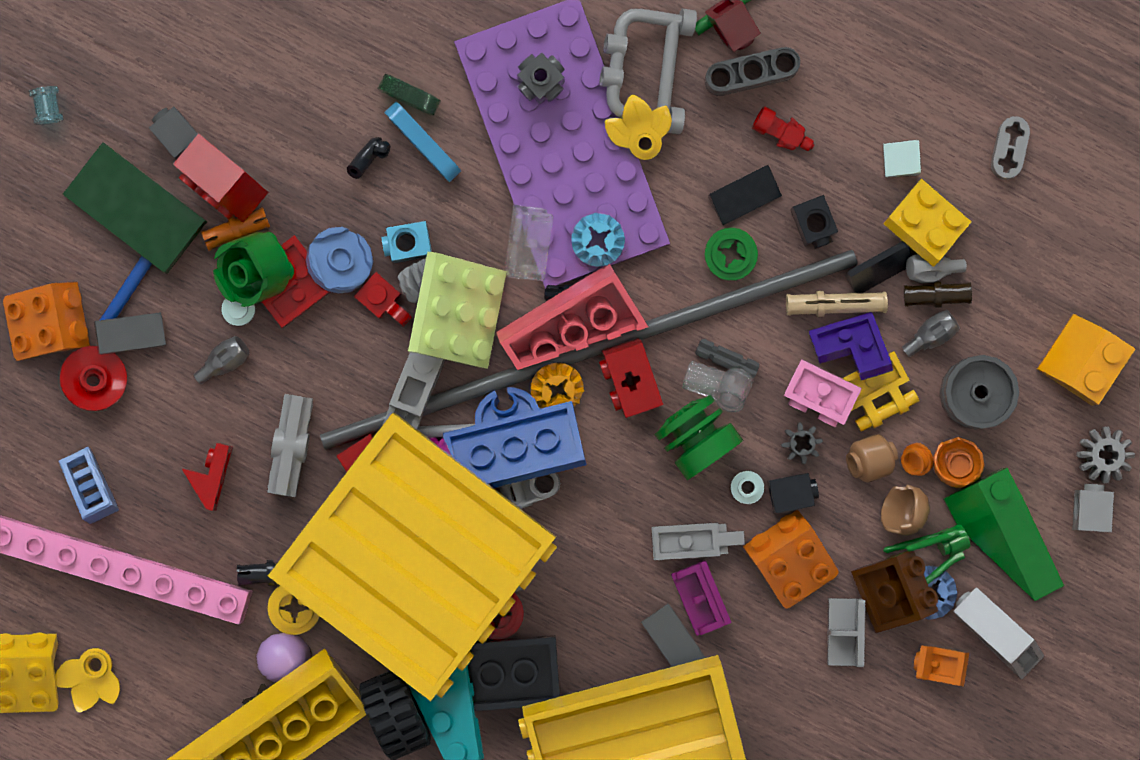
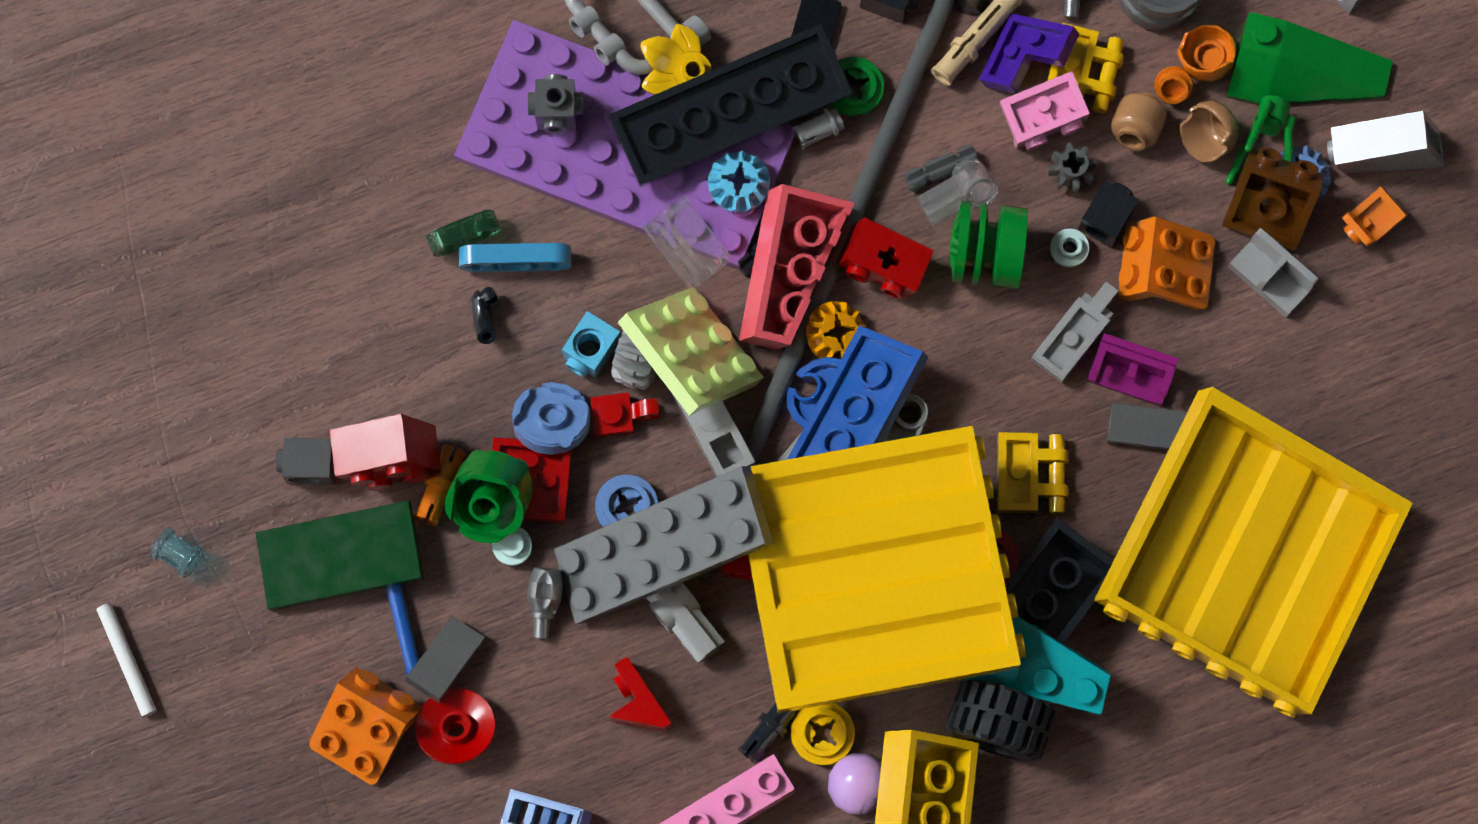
camera: 45 degrees left, 10 degrees down
none -> plate [554,466,774,624]
none -> medium blue gear [595,475,658,527]
none -> black plate [608,24,853,187]
none -> light grey pin [793,108,845,149]
none -> yellow plate [997,432,1069,514]

